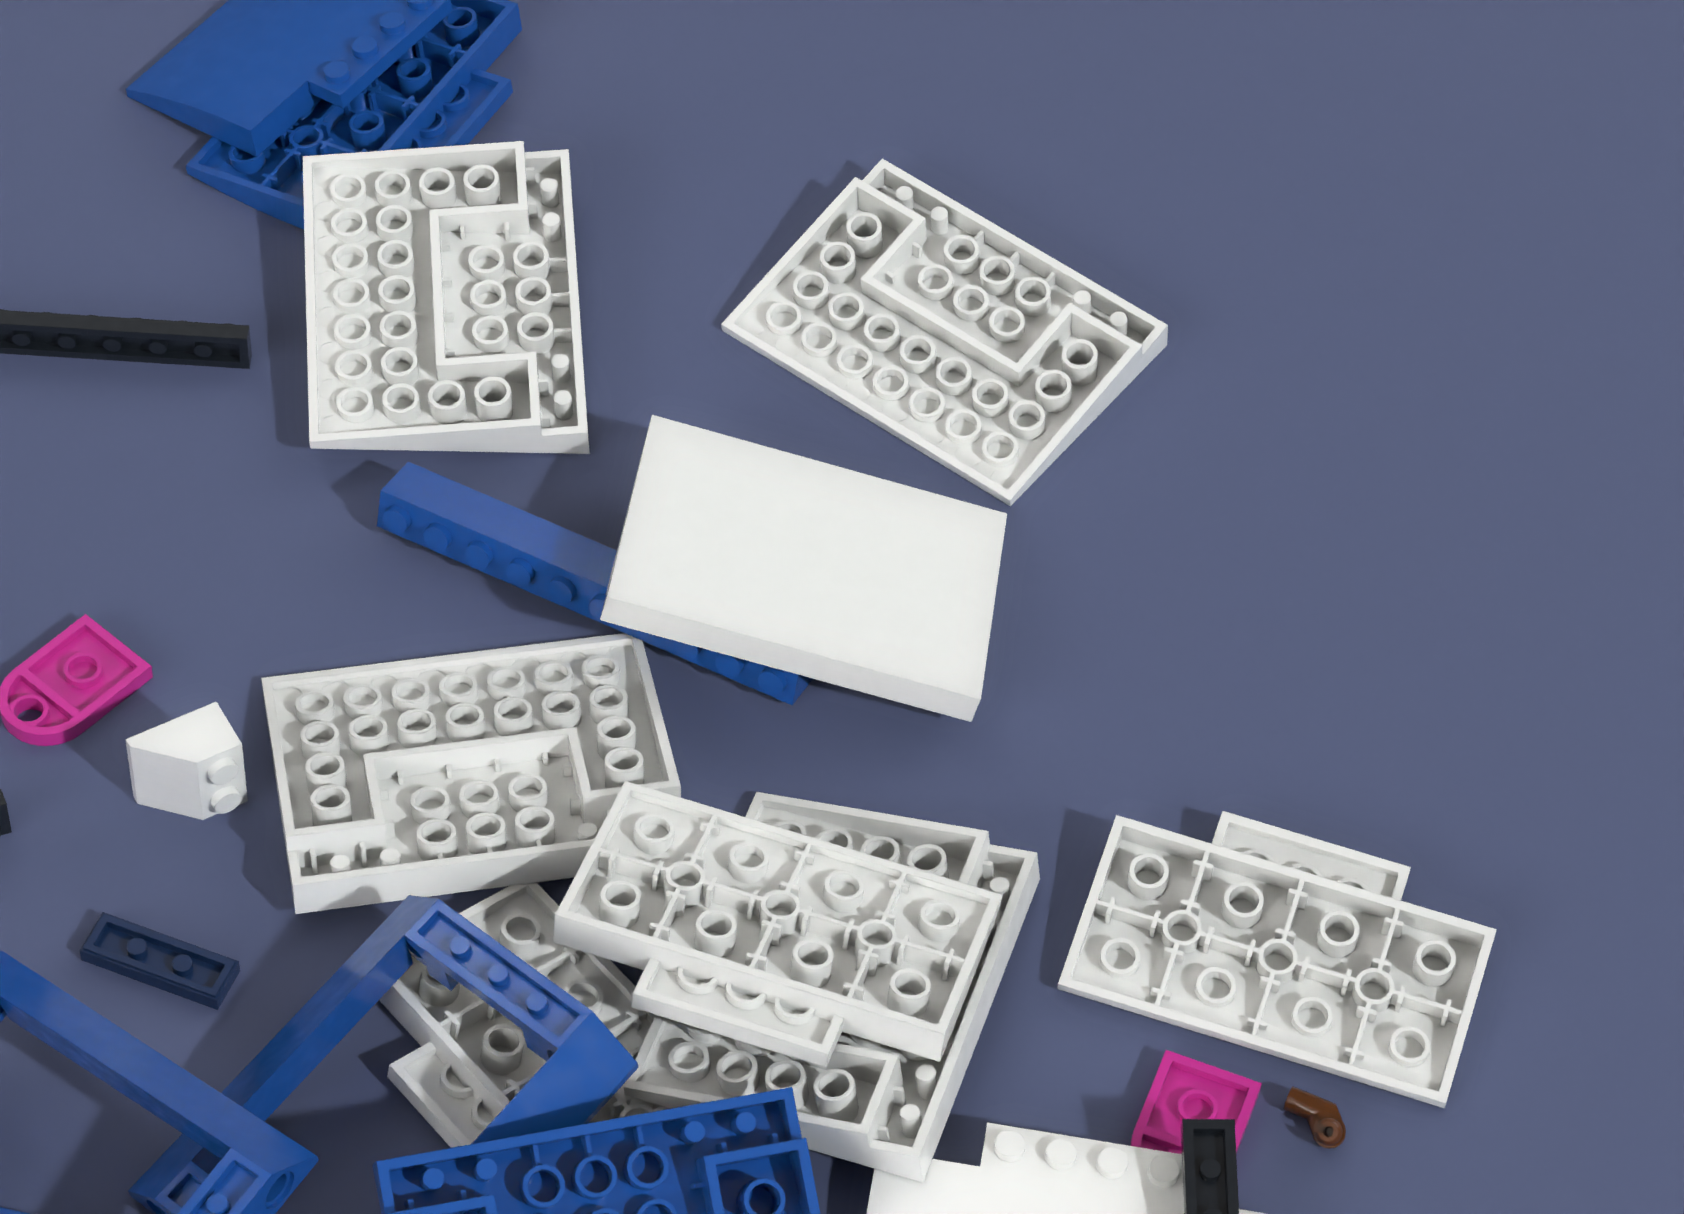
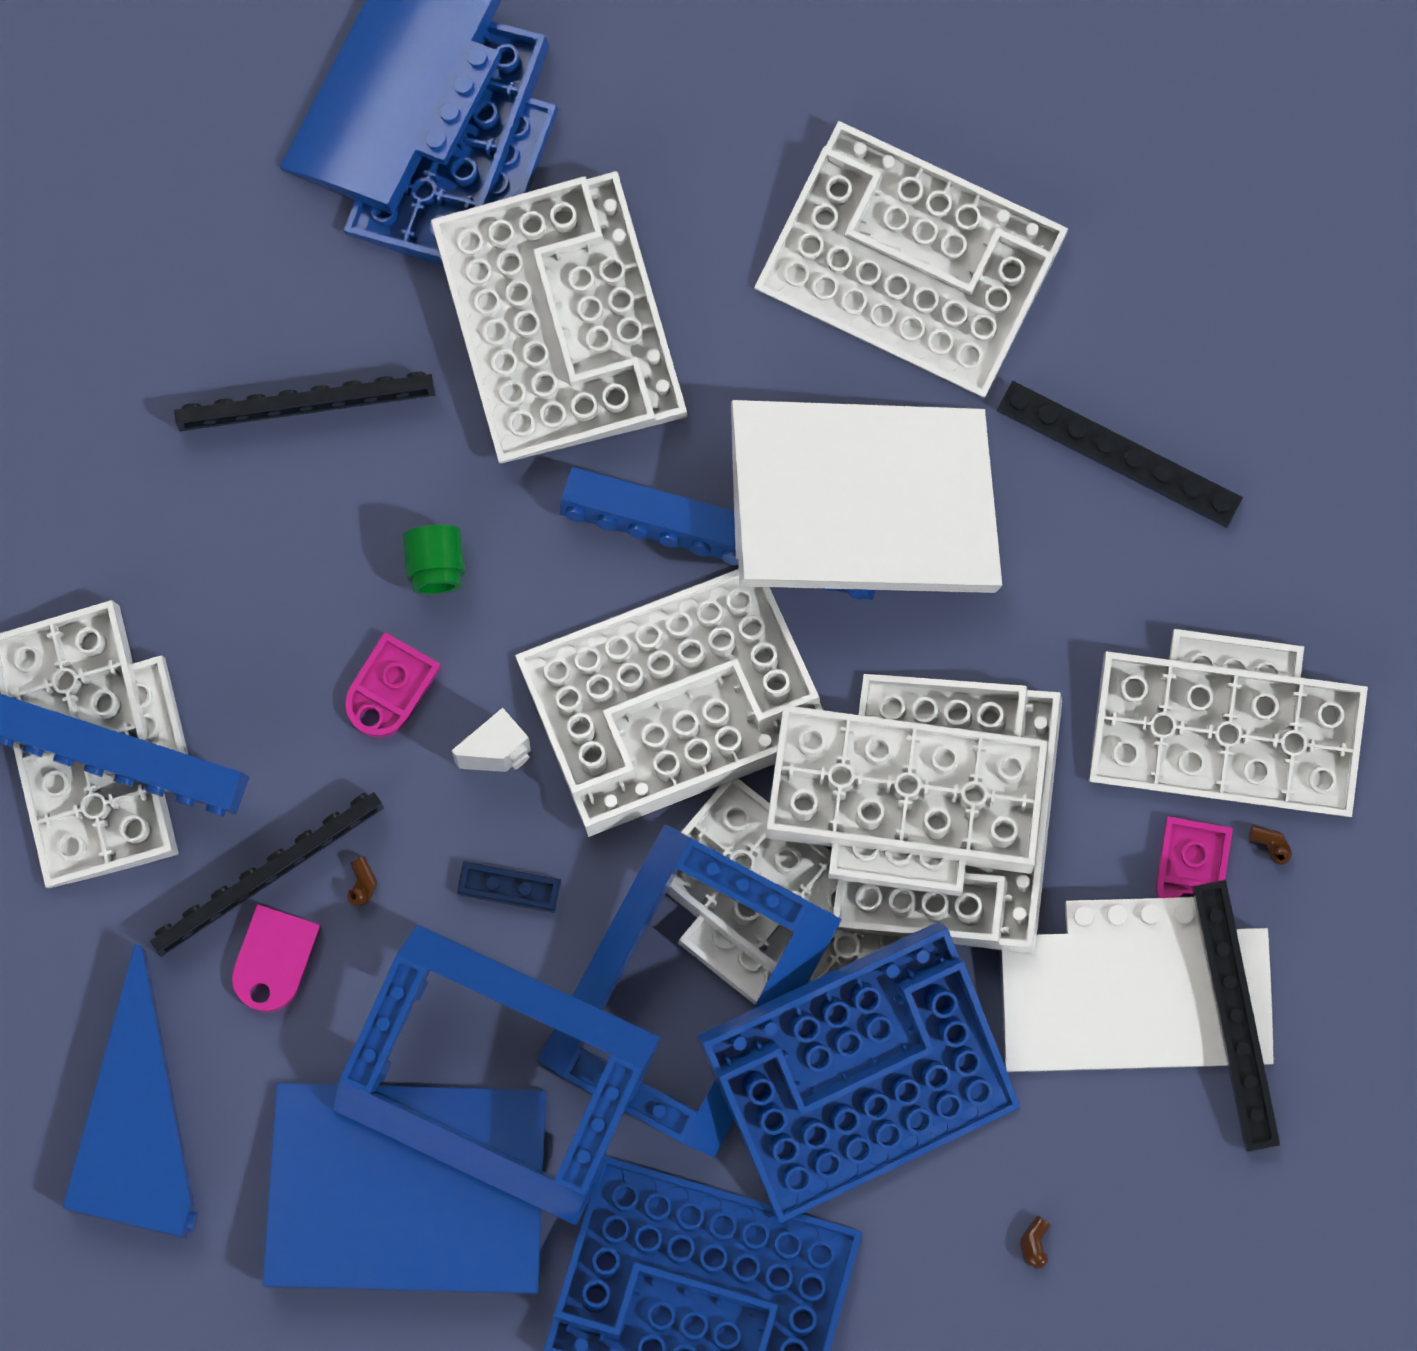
camera: 10 degrees left, 25 degrees up
none -> green piece [402,525,465,595]
none -> black plate [997,380,1243,528]

